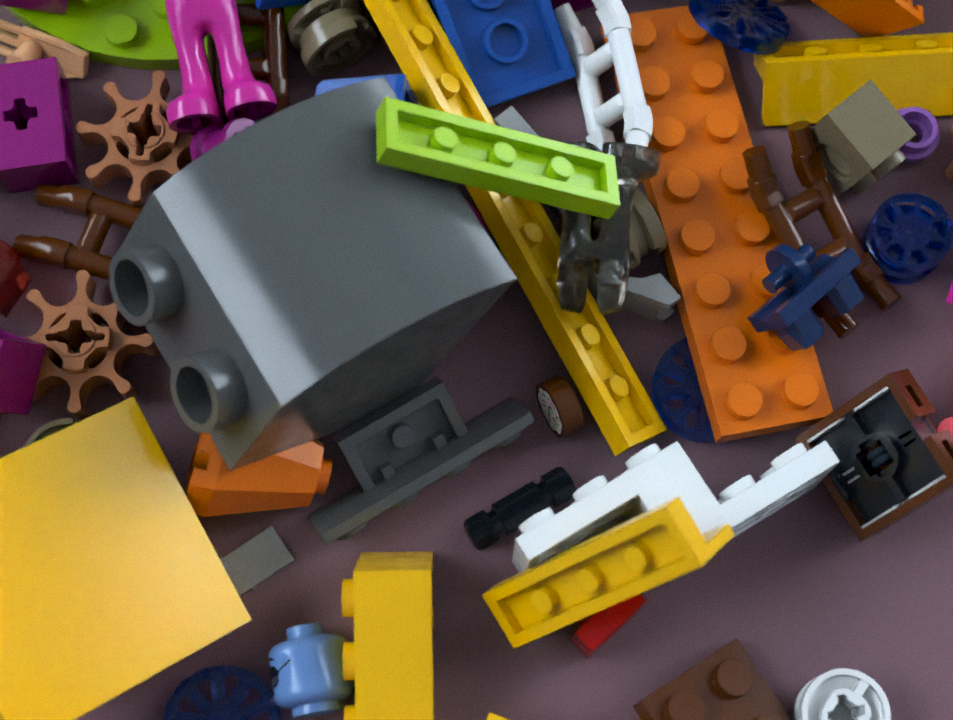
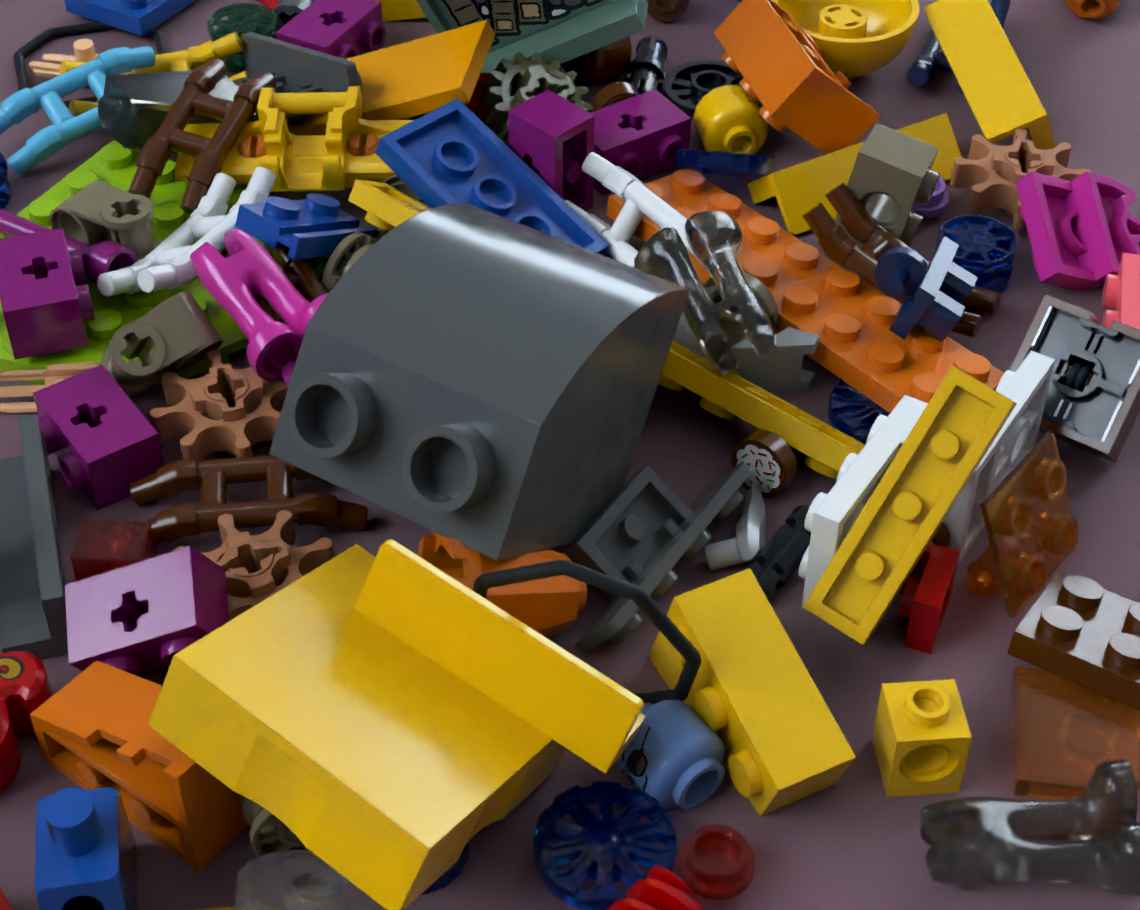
camera: 25 degrees left, 30 degrees down
lime plate [376,96,621,220] -> none
none -> dark tan piece [100,290,223,395]
none -> yellow panel [353,539,646,774]
none -> black piece [473,560,702,704]
none -> light grey bar [704,482,766,571]
none -> clear orange hinge [966,432,1079,618]

